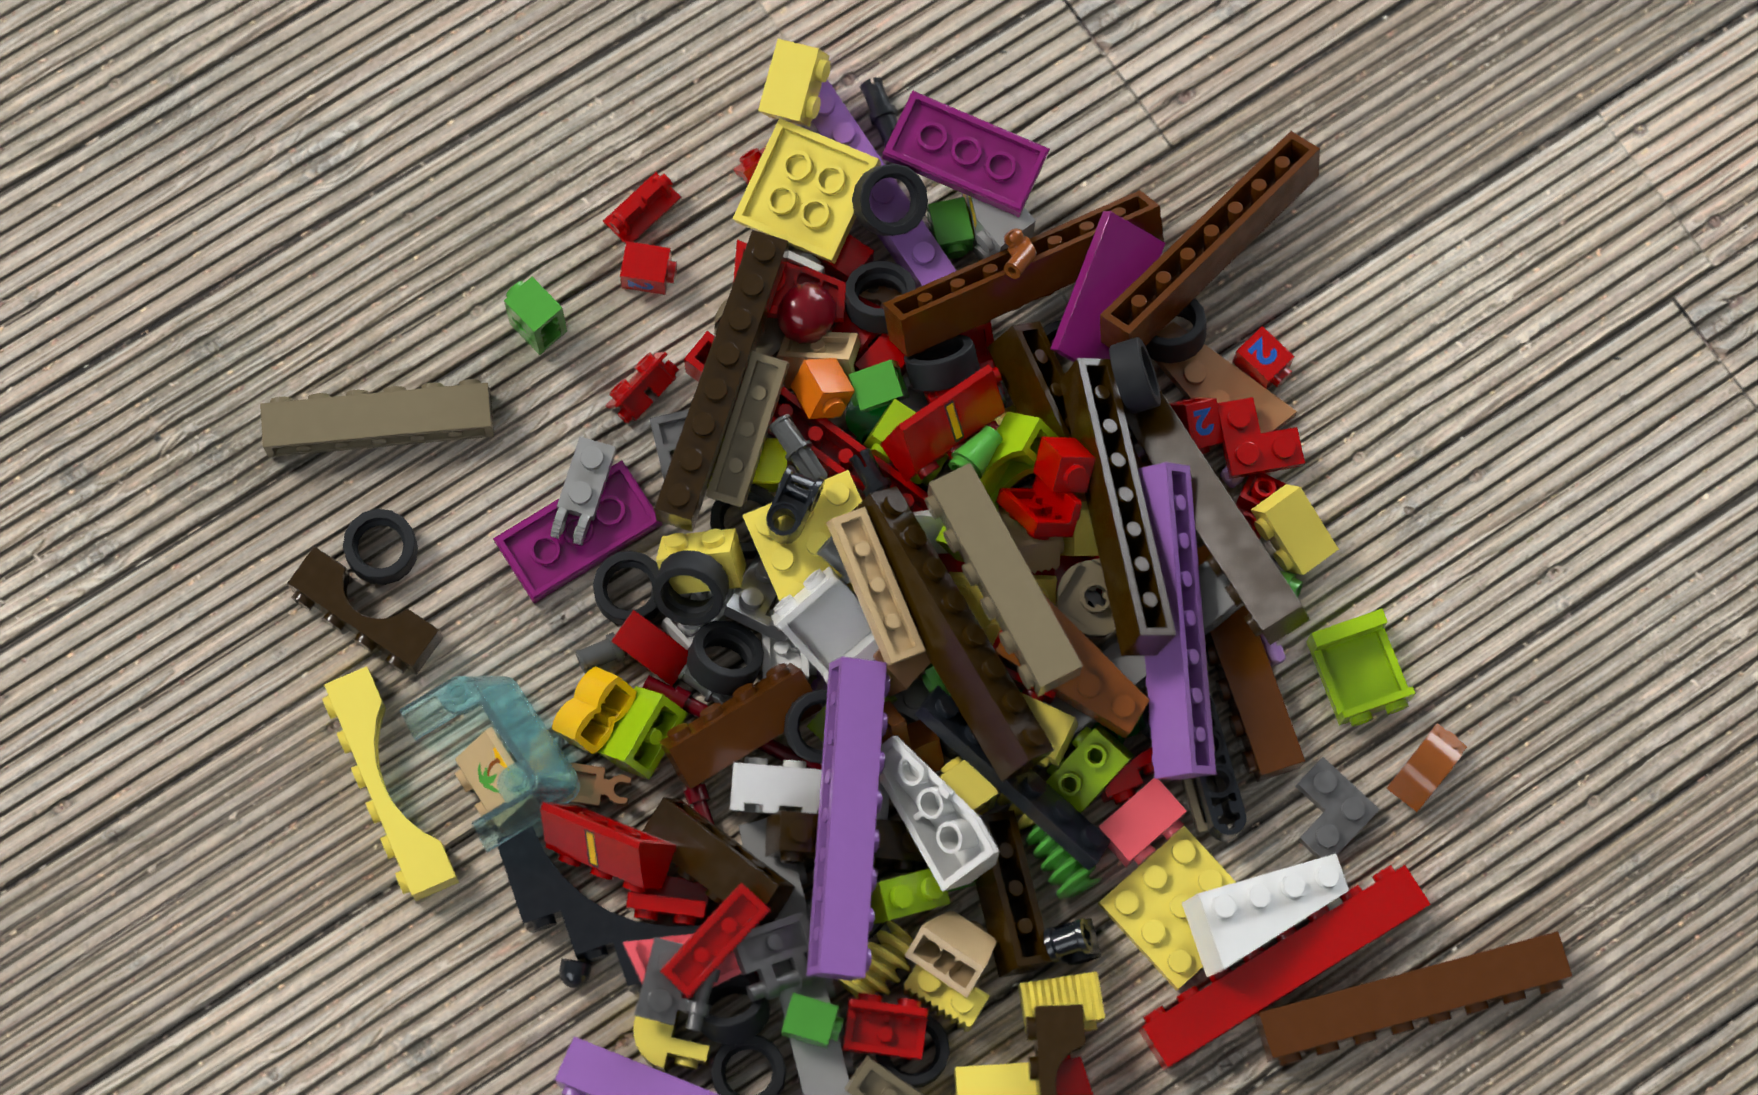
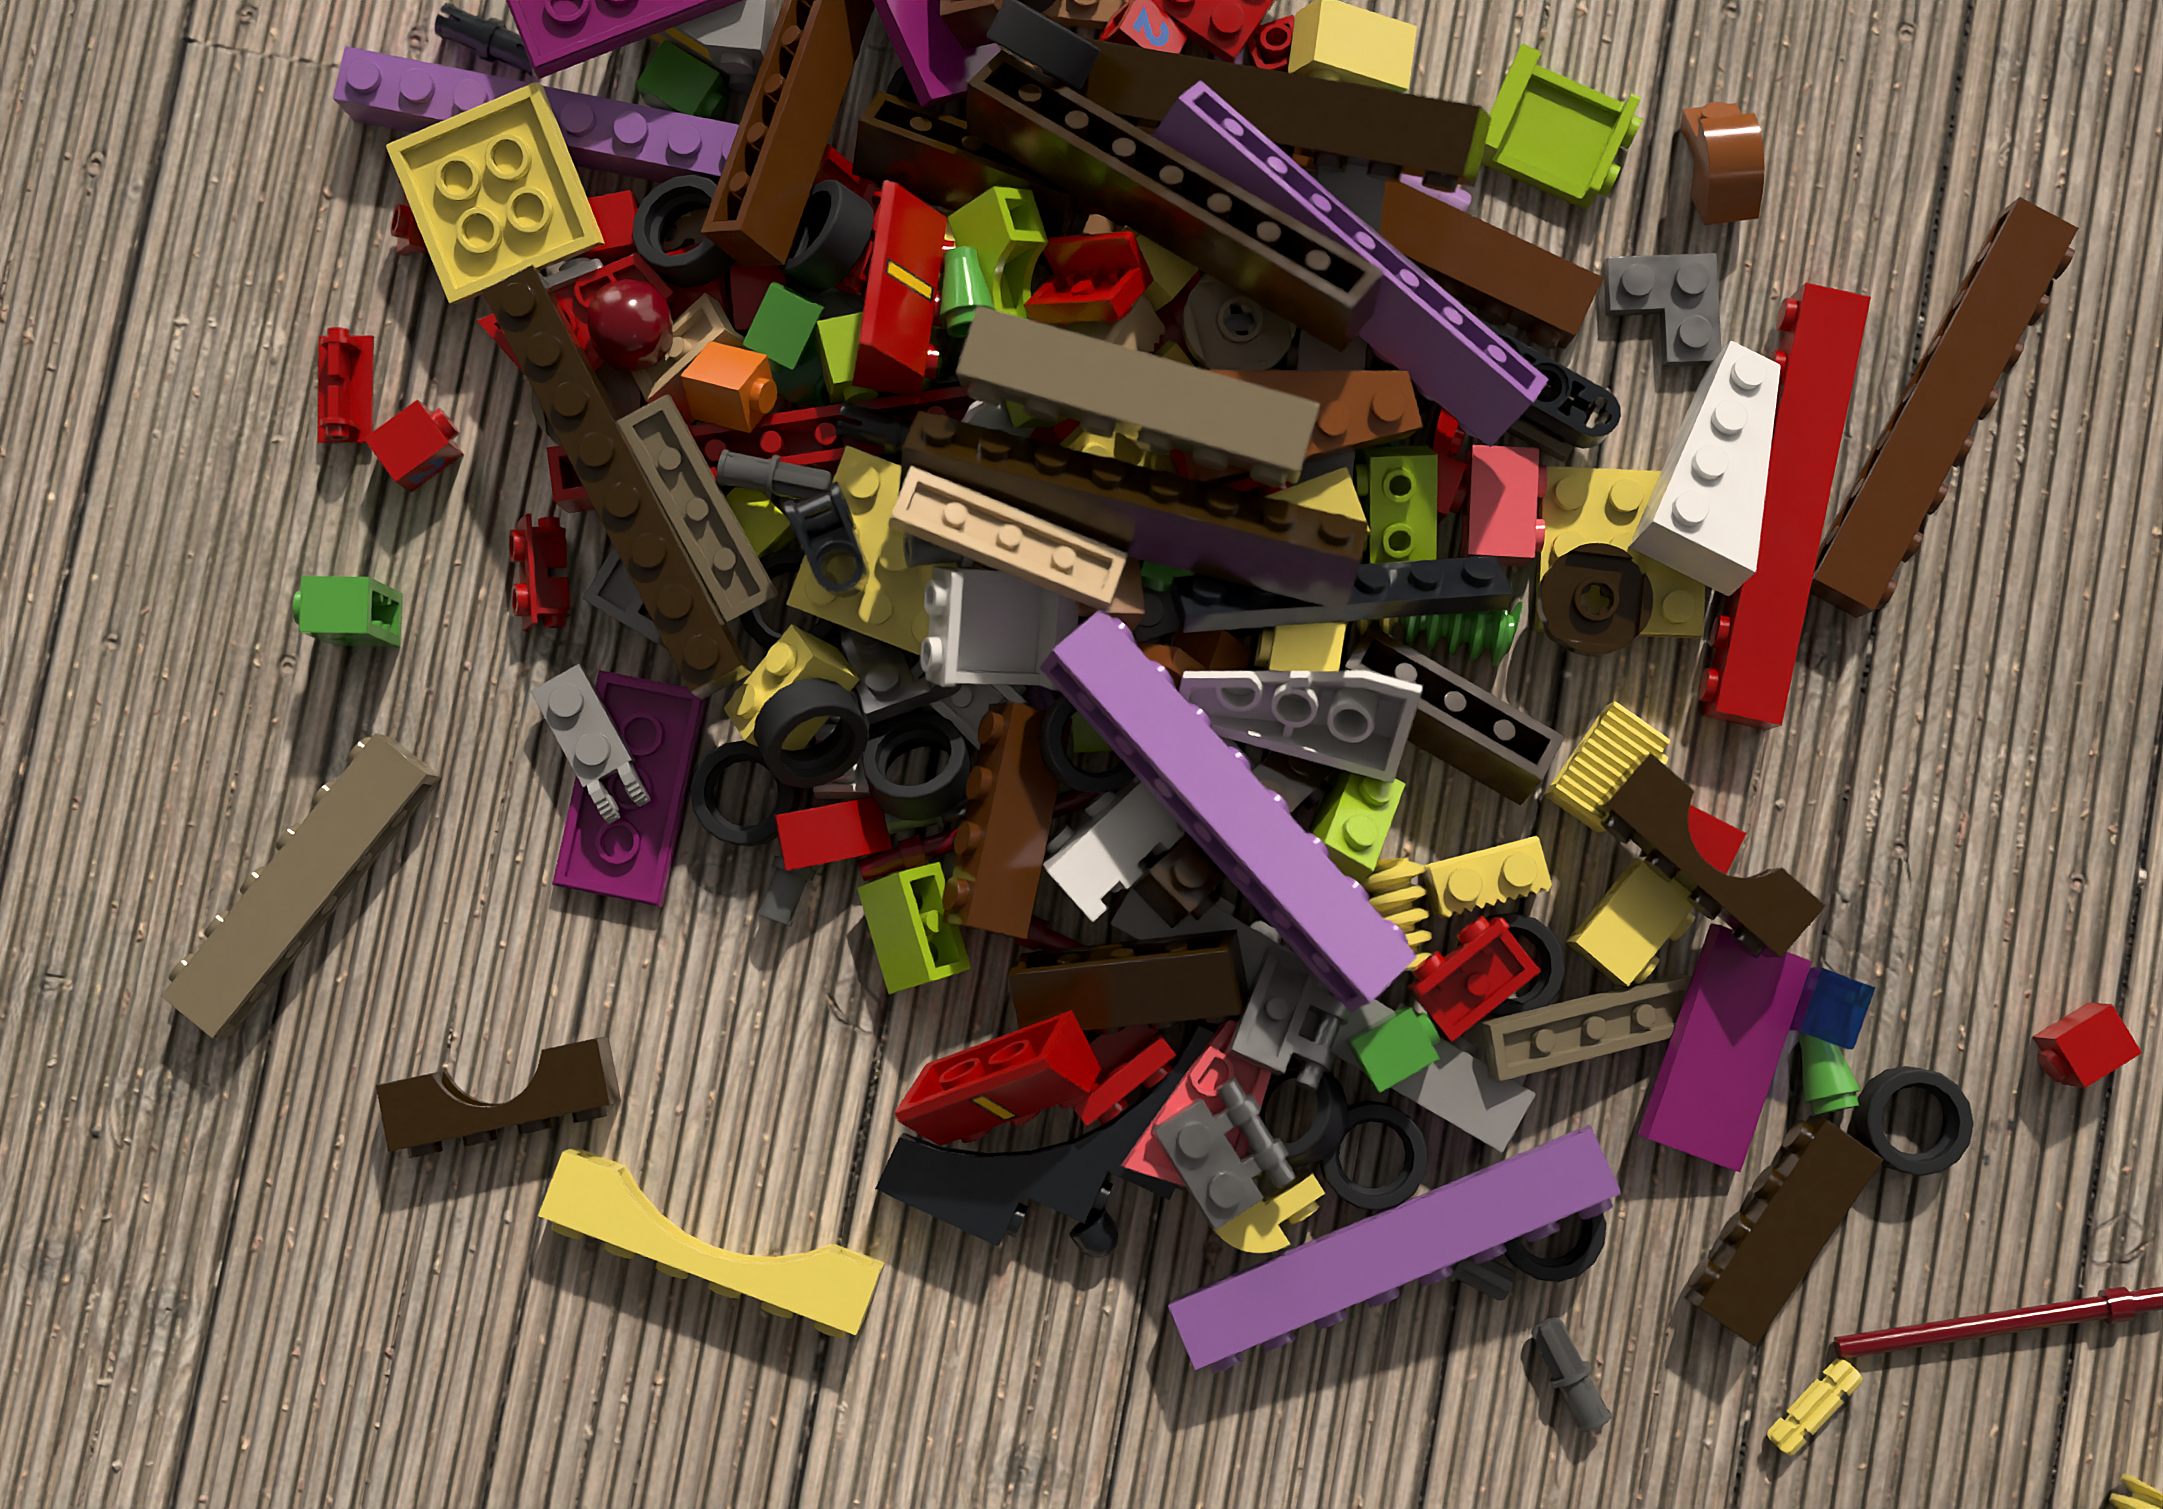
camera: 35 degrees left, 10 degrees up
black tyre [343,509,418,585] -> none
clear light blue windscreen [399,676,580,853] -> none
tan slope [454,727,538,830] -> none
yellow brick [552,666,637,754] -> none
medium nougat plate [561,762,632,808] -> none
red tile [659,882,771,998] -> none
light yellow brick [758,39,831,127] -> none
black tyre [852,164,928,236] -> none
tan torso [905,910,997,998] -> none
dark orange arm [1004,228,1036,279] -> none
red brick [1033,437,1096,493] -> none
black piece [1044,918,1102,966] -> none
none -> dark brown plate [1537,543,1653,657]

